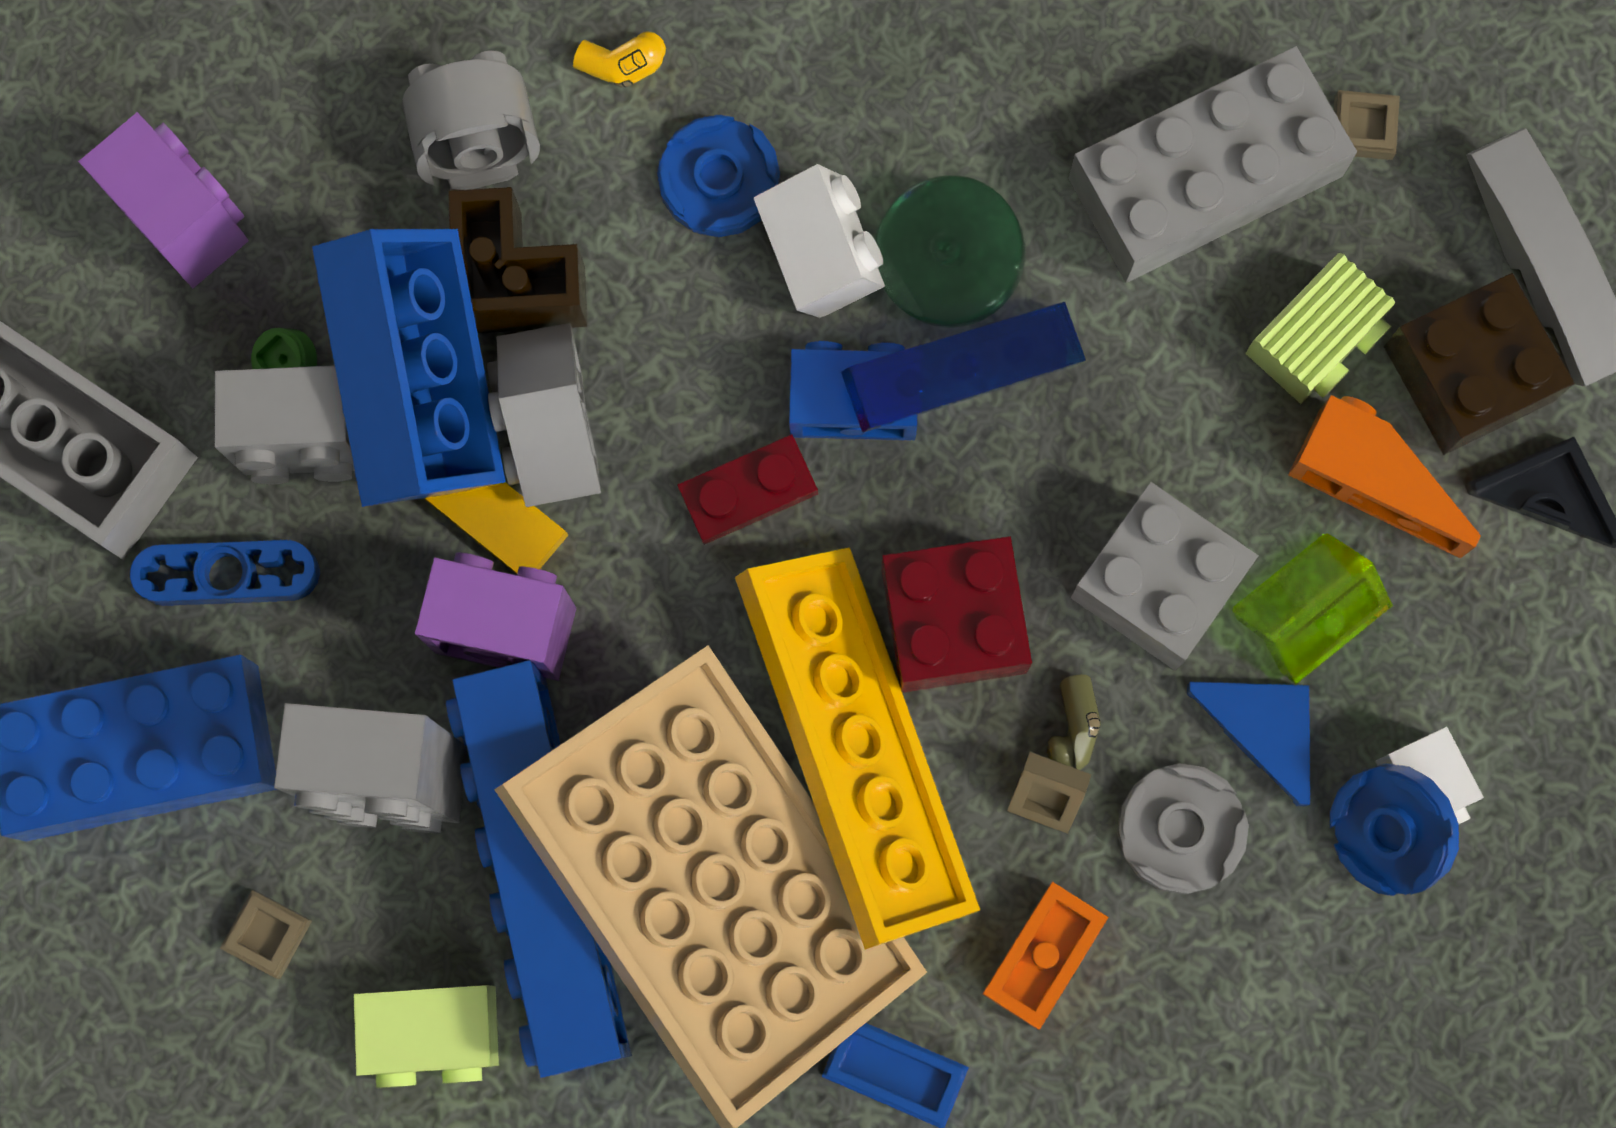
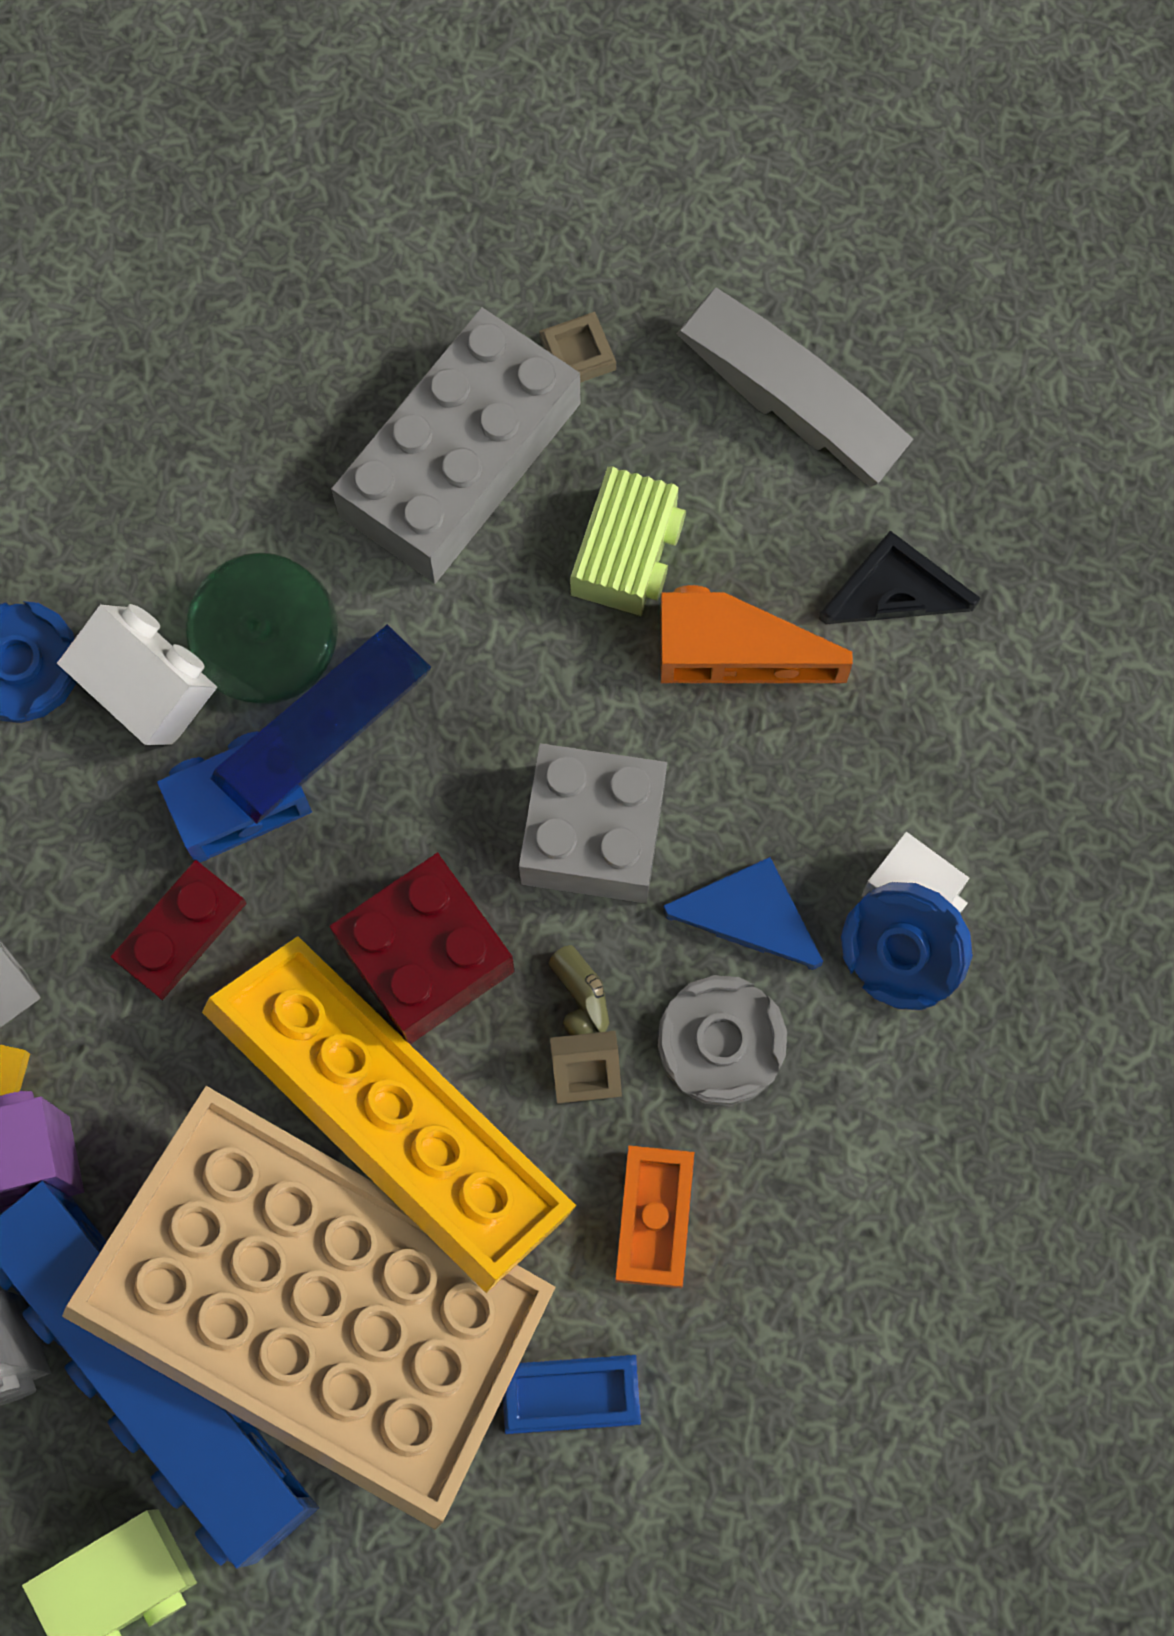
camera: 30 degrees left, 5 degrees down
clear neon green panel [1232,533,1393,684] -> none
dark brown brick [1384,273,1575,455] -> none

